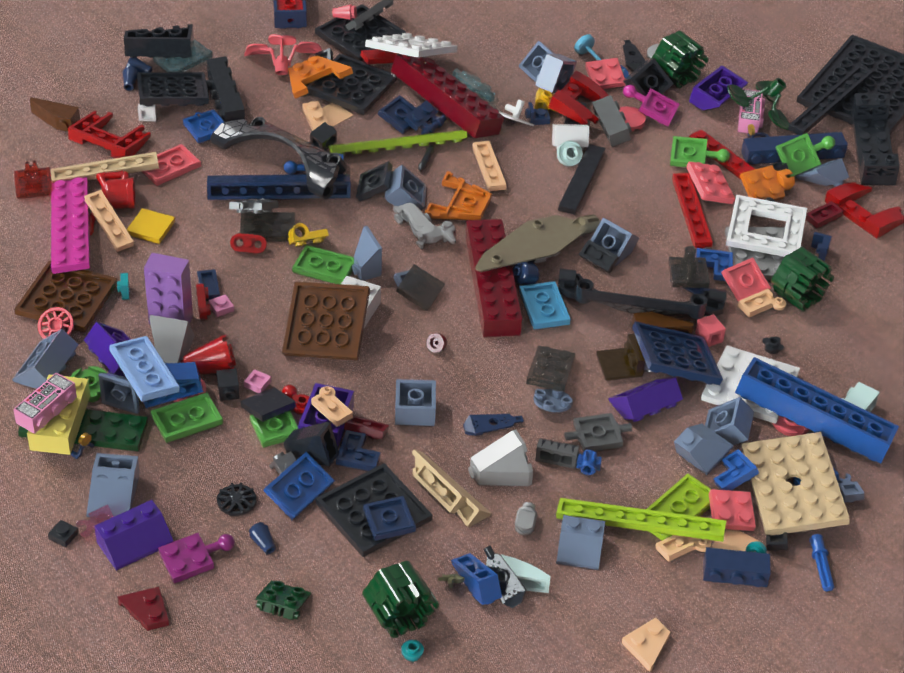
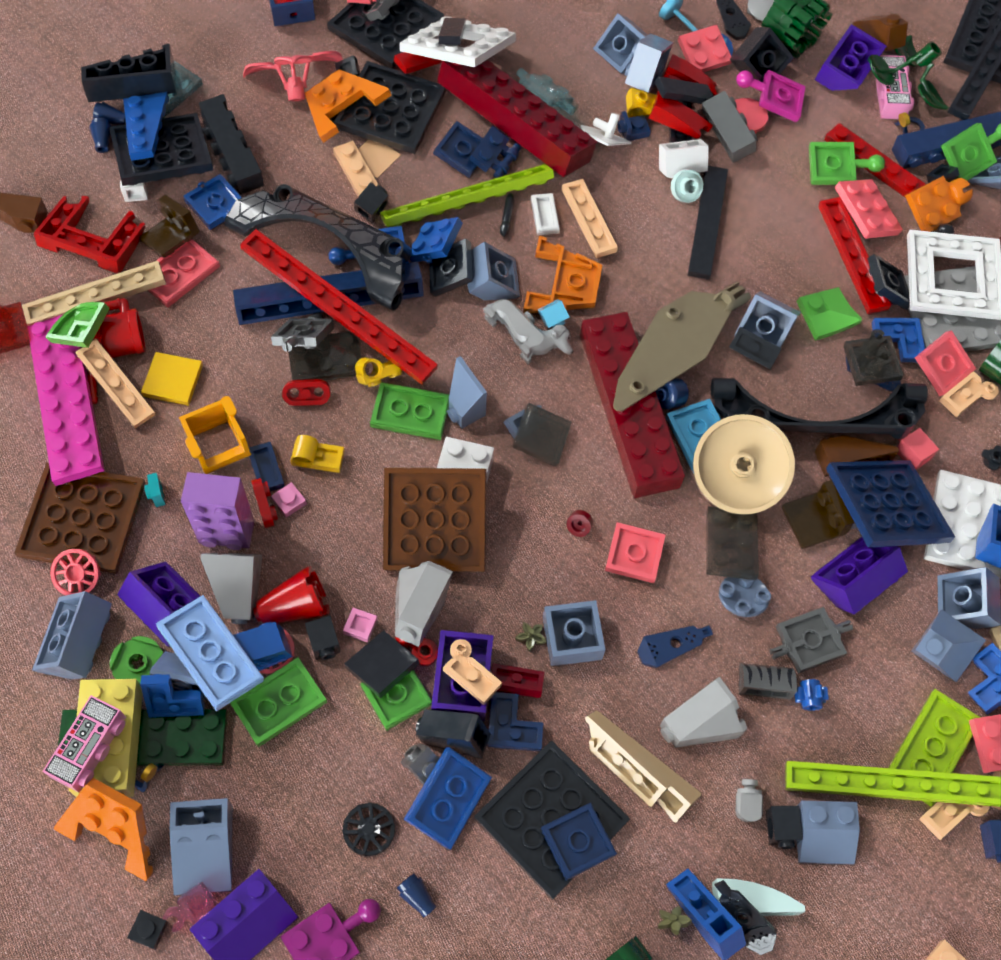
camera: 10 degrees left, 20 degrees up
none -> bright green plate [46,302,110,348]
none -> orange wing [54,778,153,881]
none -> blue wing [123,92,169,161]
none -> dark brown bracket [139,194,200,258]
none -> blue plate [140,674,205,718]
none -> light orange piece [179,396,251,474]
none -> red plate [240,229,438,385]
none -> yellow plate [290,435,345,473]
none -> light grey slope [395,561,453,647]
none -> blue plate [410,217,463,263]
none -> black tile [439,18,466,45]
none -> olive plant [515,622,546,652]
none -> white tile [531,193,560,236]
none -> medium azure plate [537,299,569,328]
none -> coral plate [605,522,666,583]
none -> black tile [655,76,714,104]
none -> tan dish [693,414,795,515]
none -> black brick [766,806,803,849]
none -> bright green plate [796,287,862,341]
none -> reddish brown slope [853,14,908,51]
none -> black plate [867,253,910,310]

